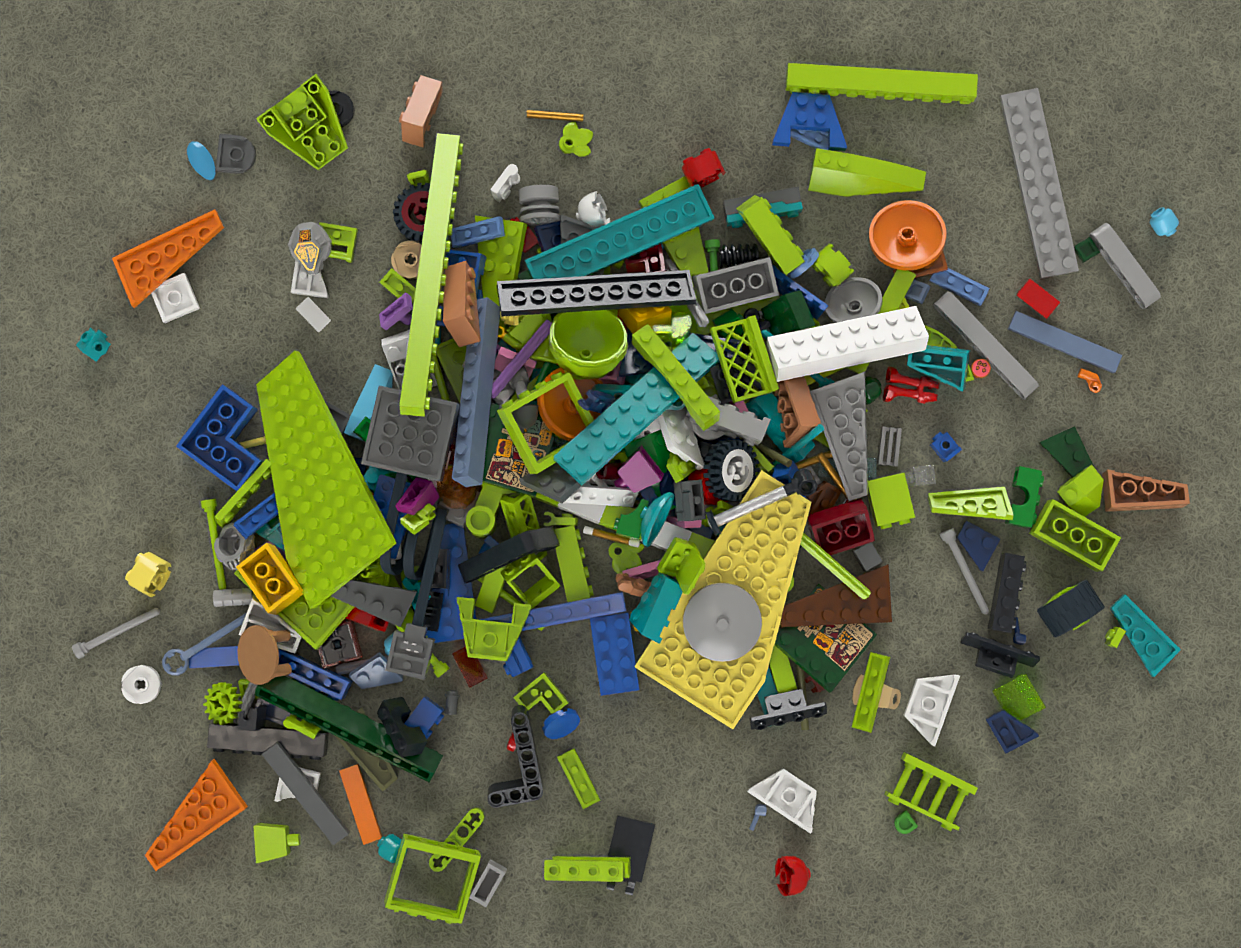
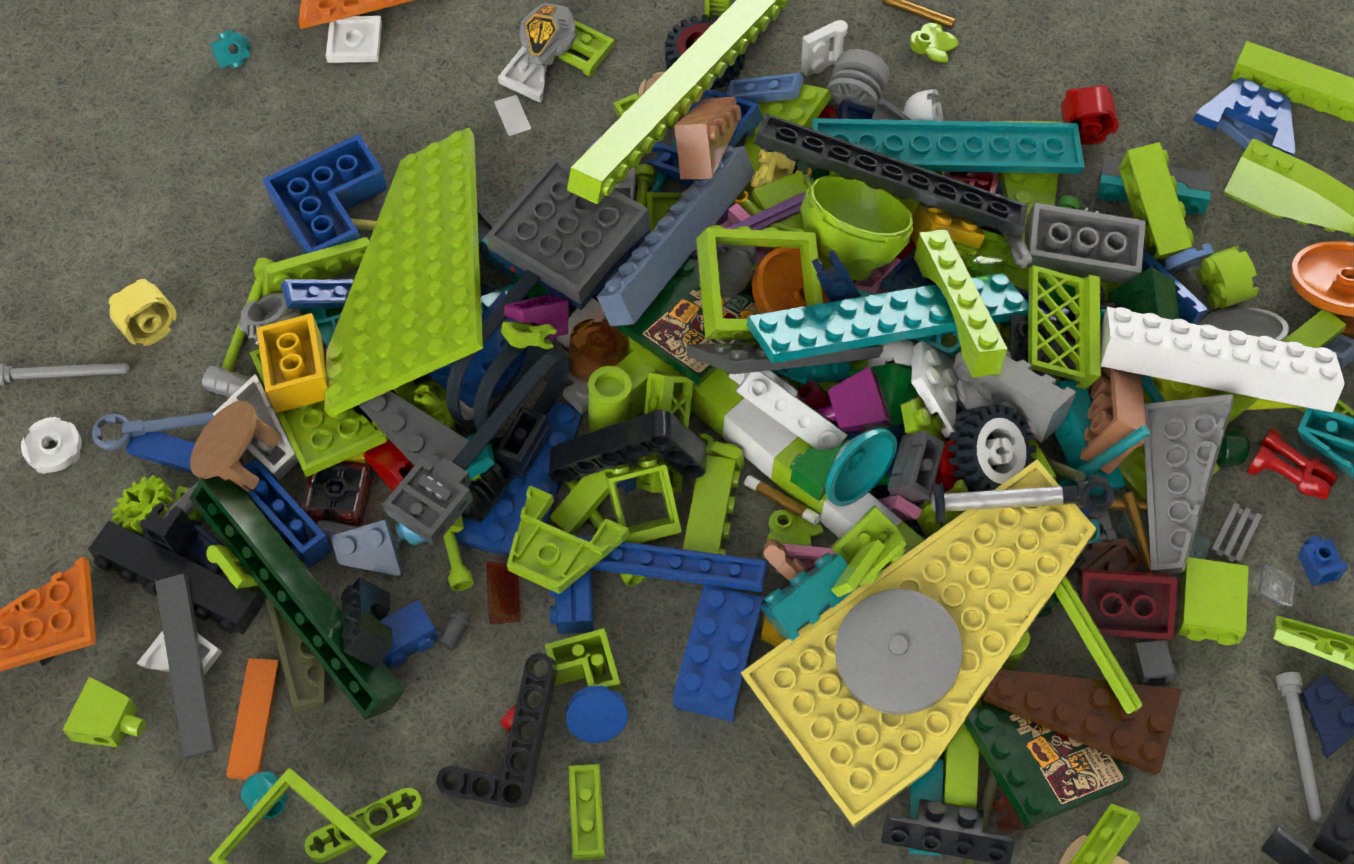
camera: 20 degrees right, 25 degrees down
none -> lime tile [830,539,885,597]

